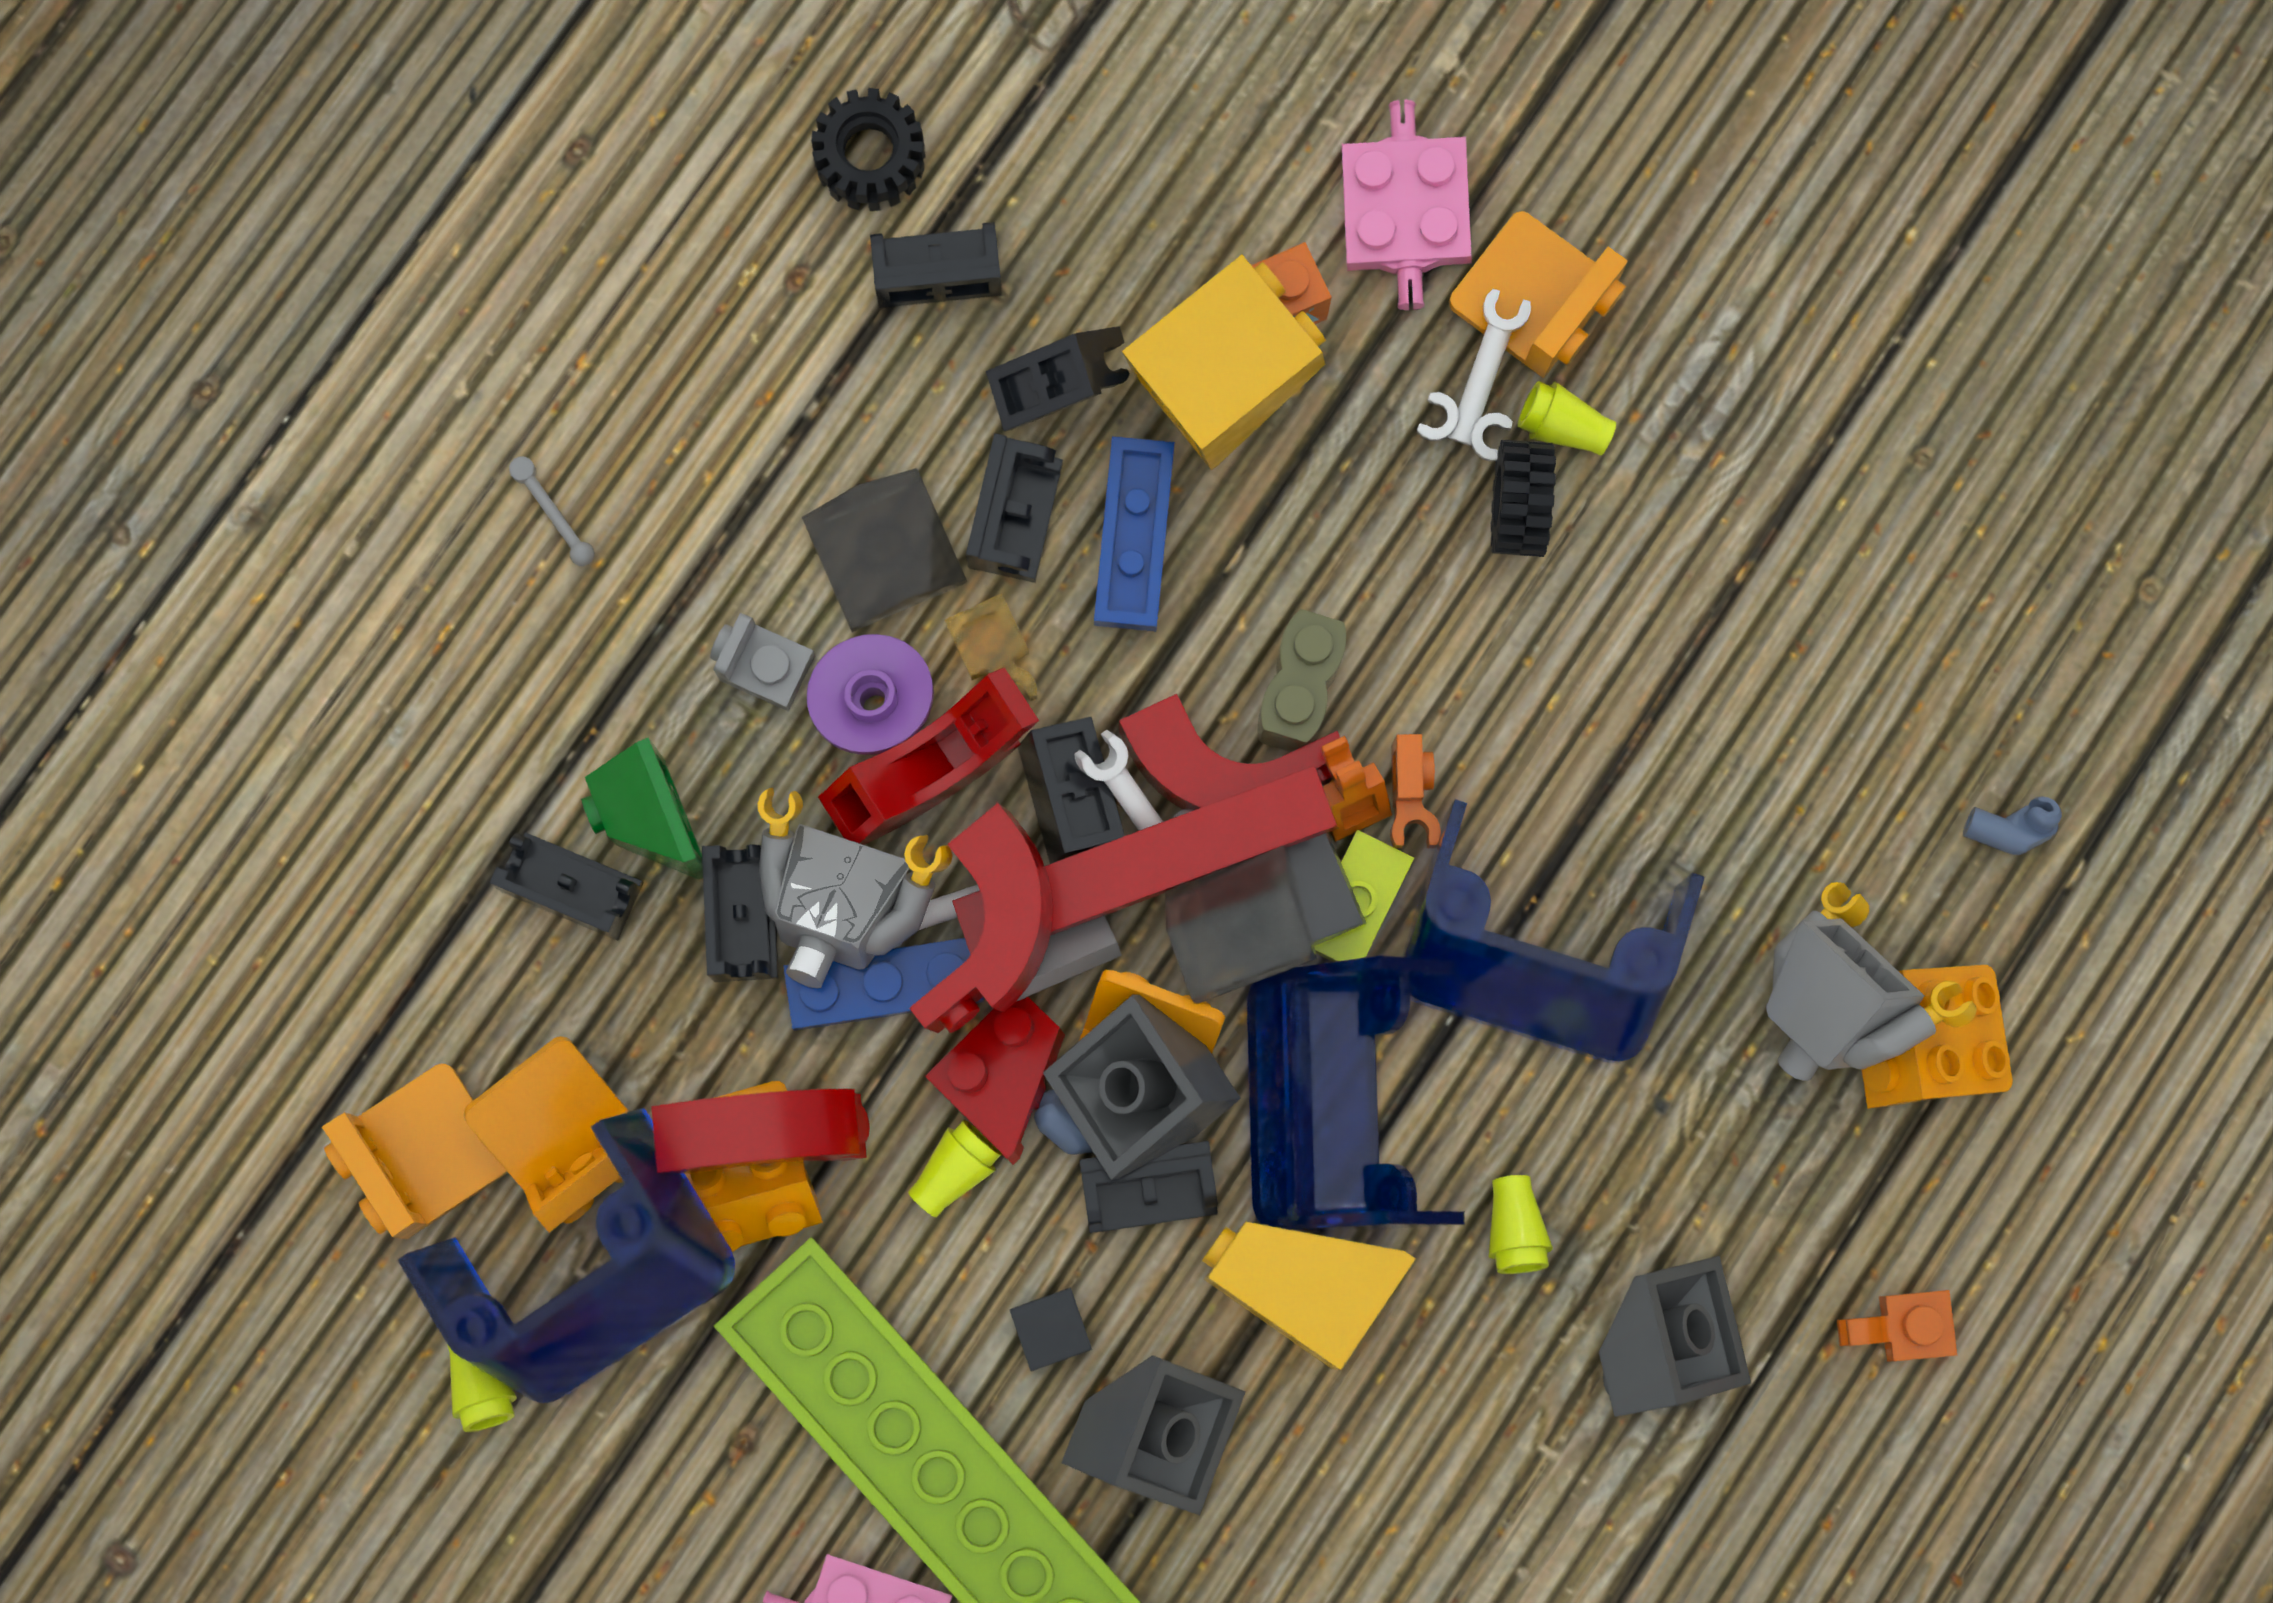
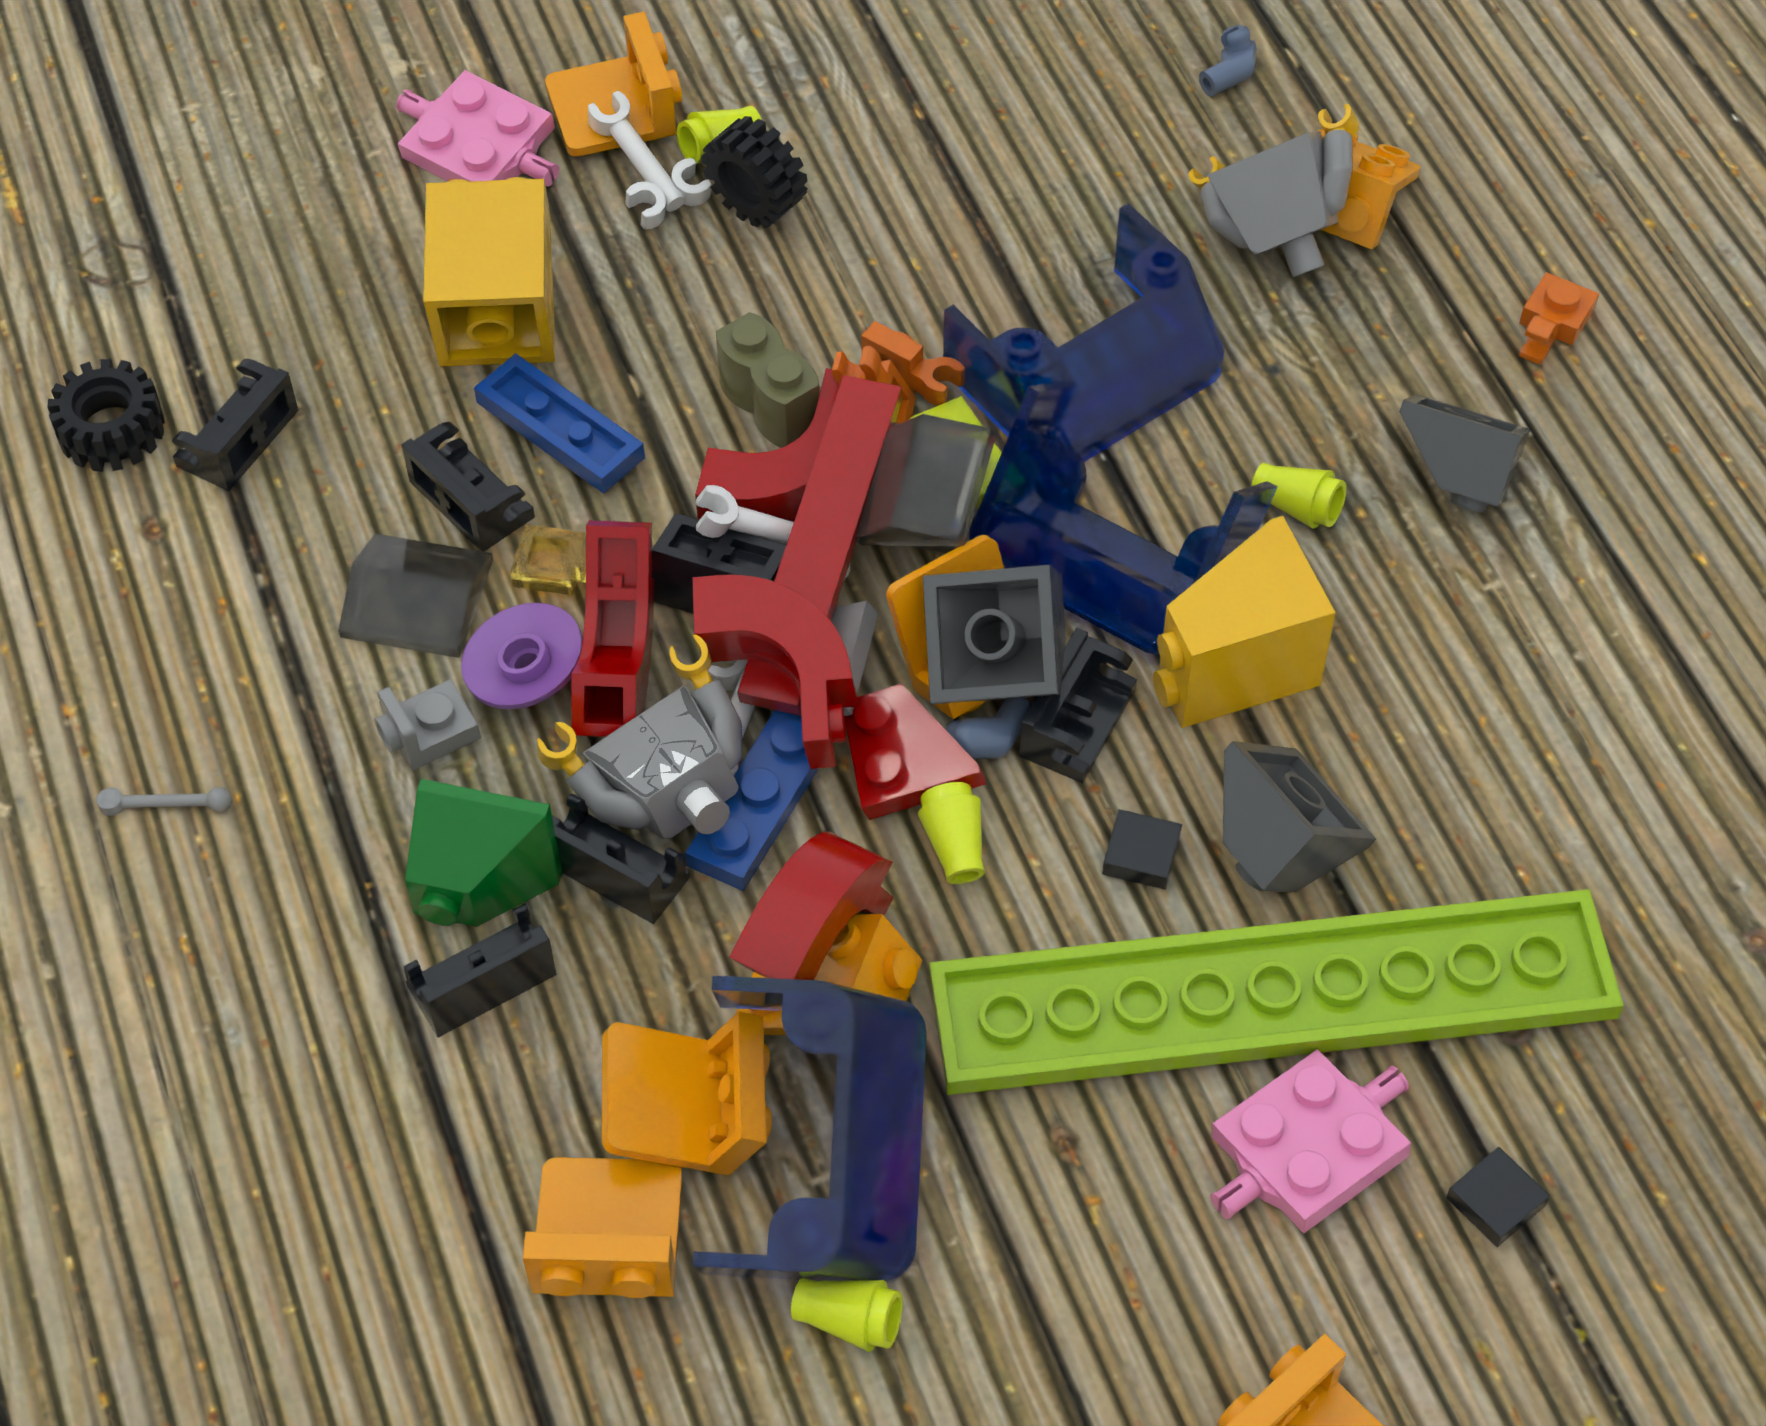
camera: 50 degrees left, 25 degrees down
black hinge [986,326,1130,432] -> none

